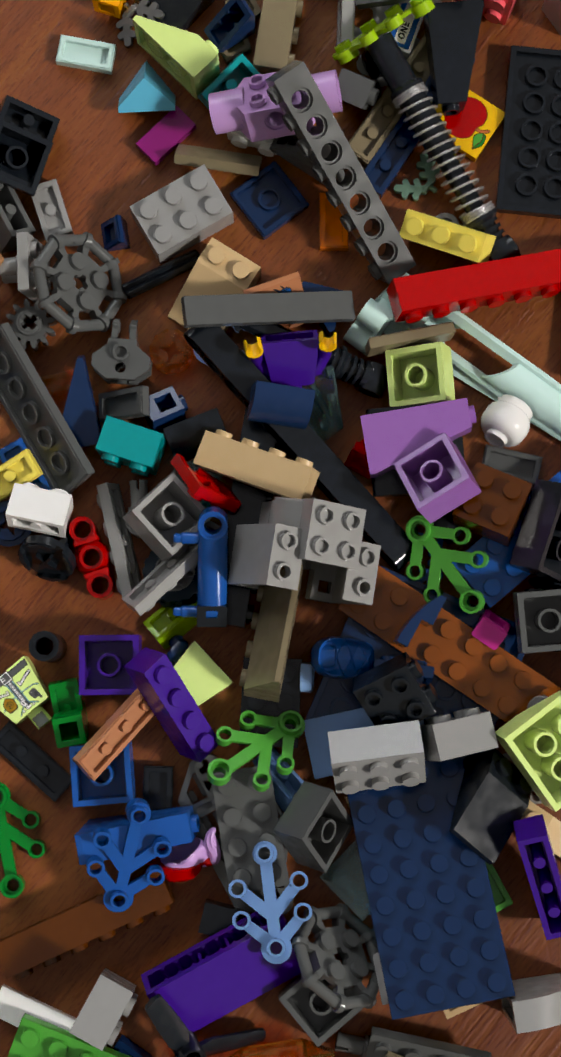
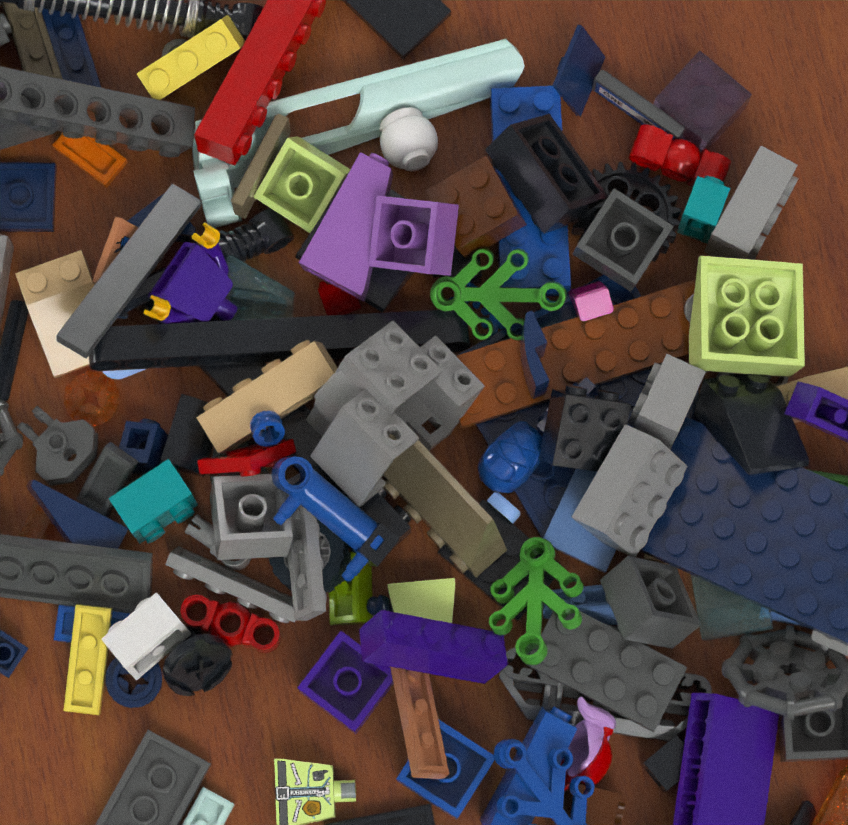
camera: 50 degrees left, 5 degrees down
black pin [29,631,67,662] -> none
green brick [48,677,89,748] -> none
black tile [142,765,174,812] -> none
medium blue plant [228,841,313,964] -> none
dark blue brick [247,380,316,430] -> none
sand green animal [394,153,440,202] -> none
dark grey tile [481,444,543,486] -> none
none -> blue bush [250,411,285,447]

